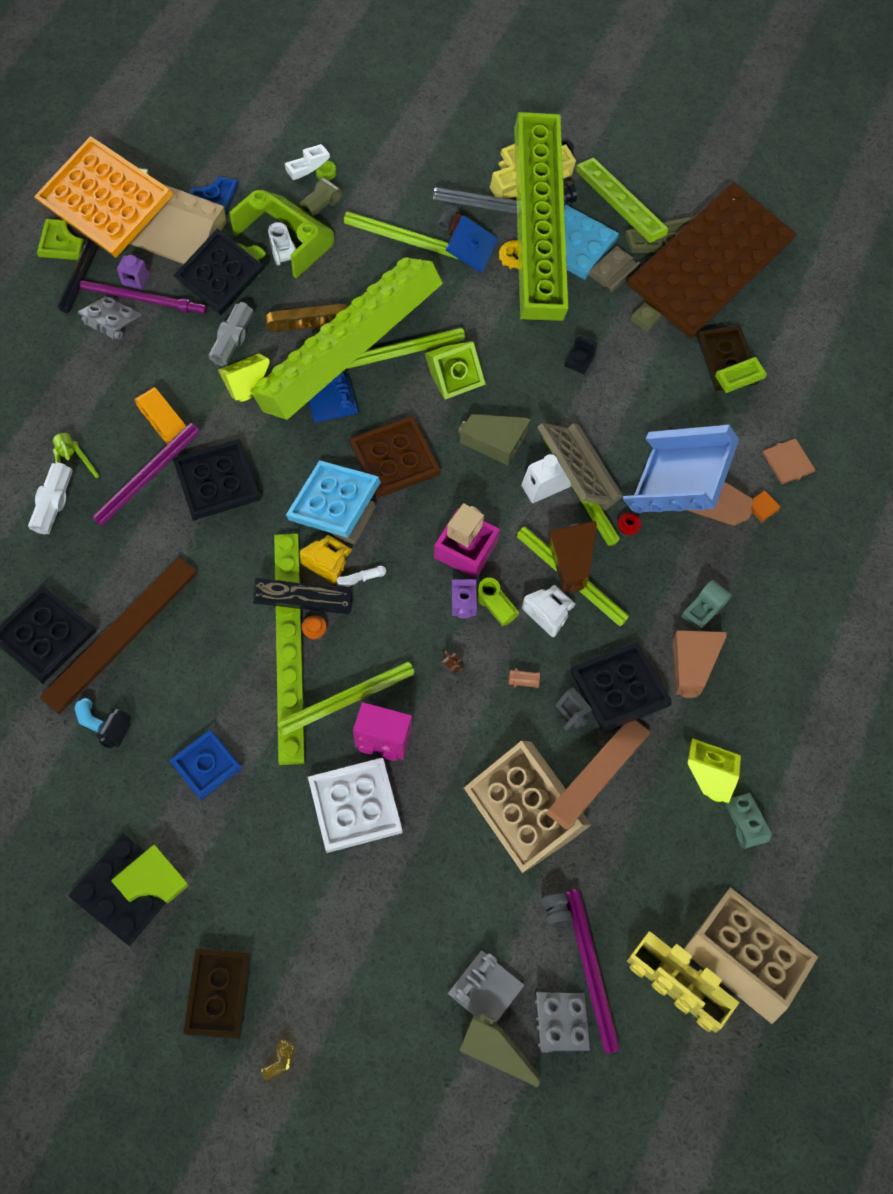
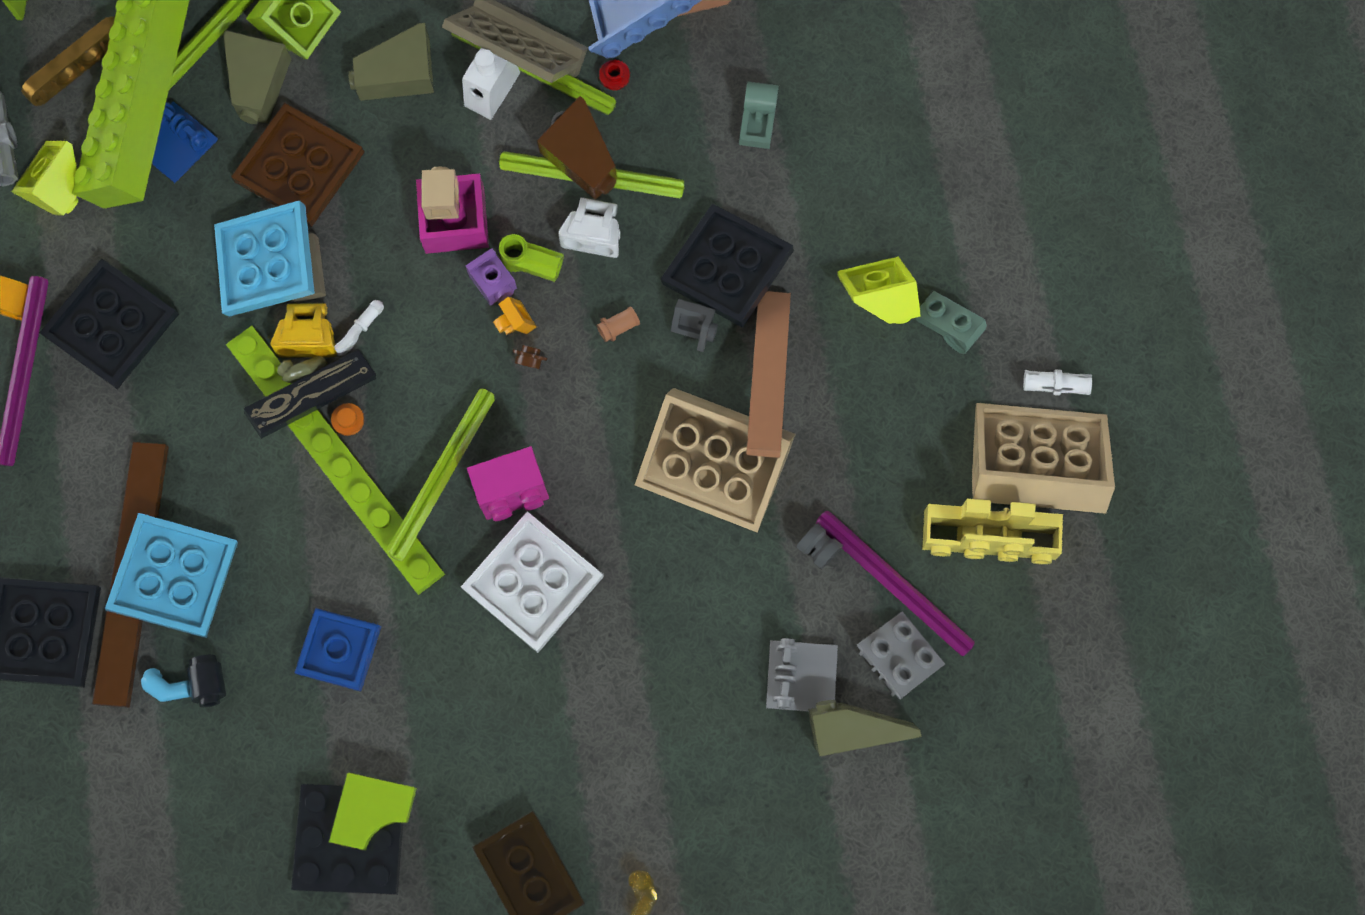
camera: 30 degrees left, 10 degrees up
nougat slope [673,631,726,698] -> none
none -> medium azure plate [105,513,238,638]
none -> olive slope [224,31,291,124]
none -> olive arm [277,356,327,383]
none -> light orange tile [493,297,537,335]
none -> white pin [1023,369,1092,396]

